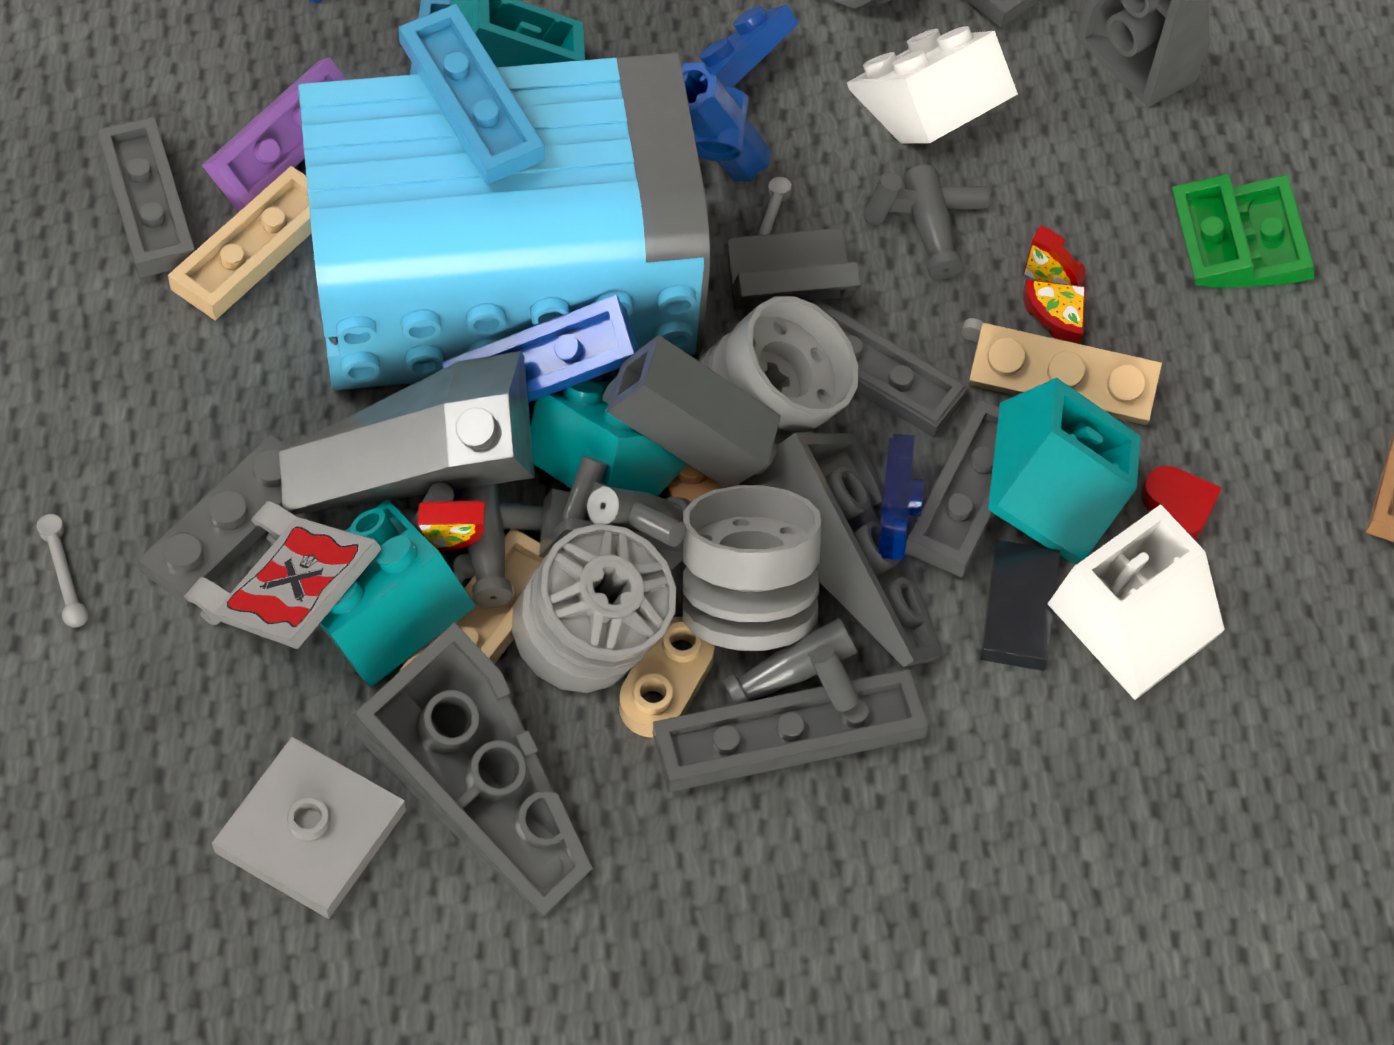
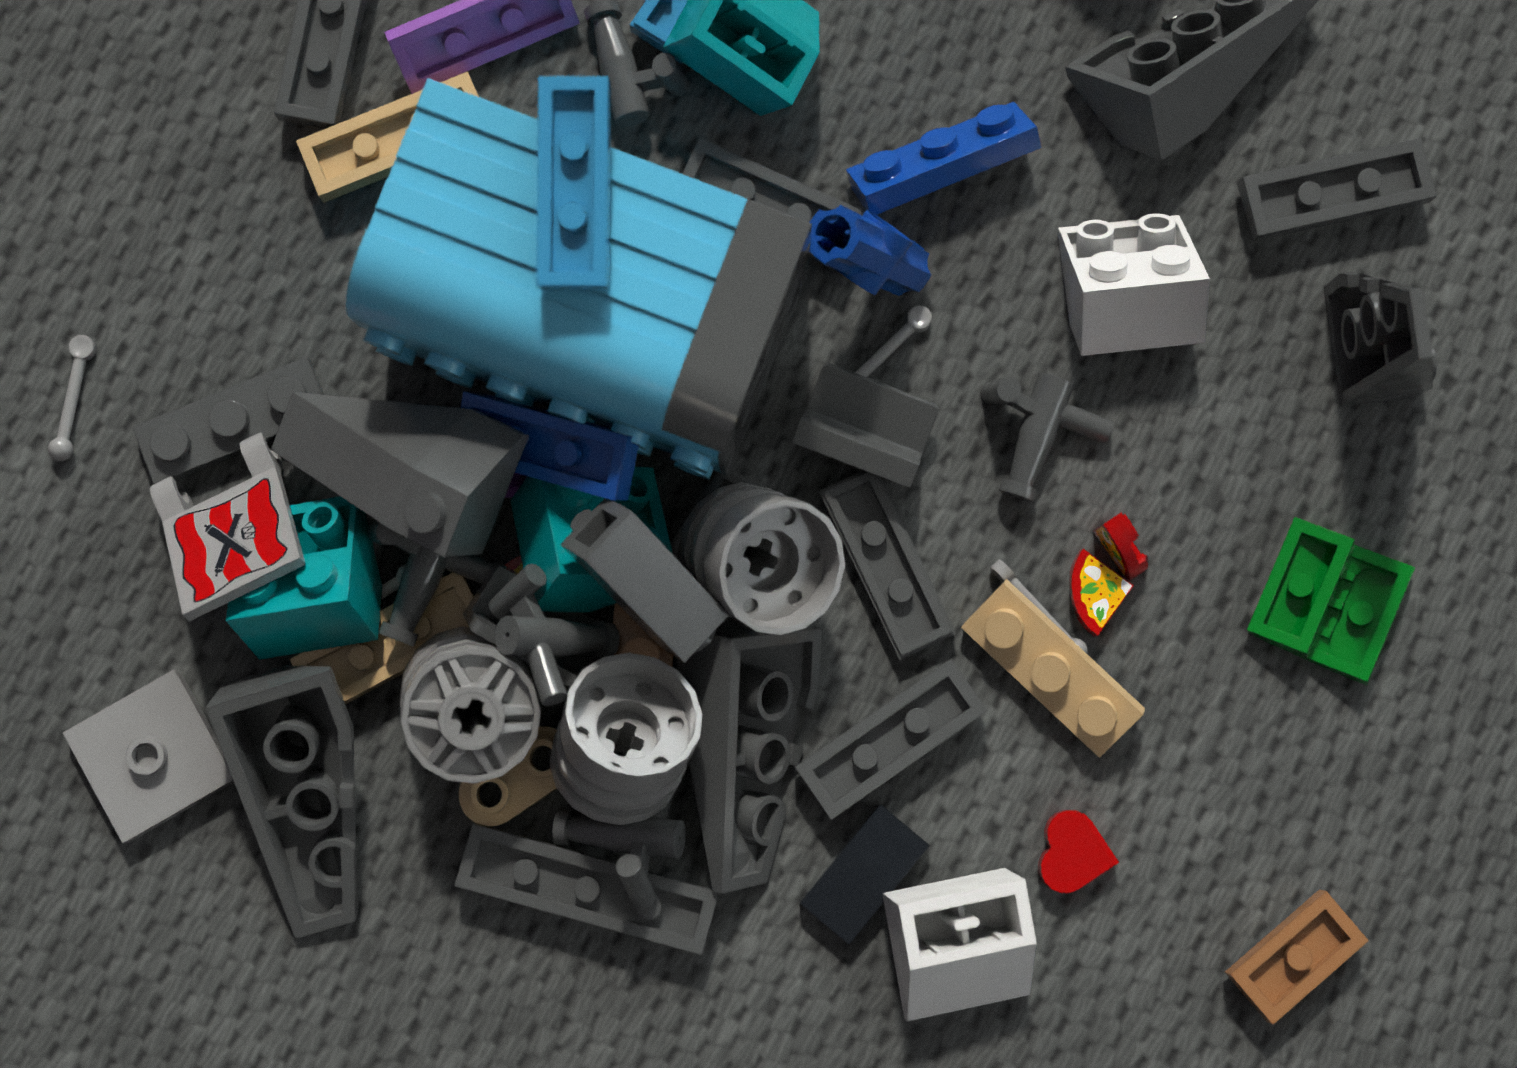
camera: 30 degrees right, 25 degrees up
tile [417,501,486,552] -> none
clear blue plate [879,434,924,560] -> none
teal slope [988,378,1141,564] -> none

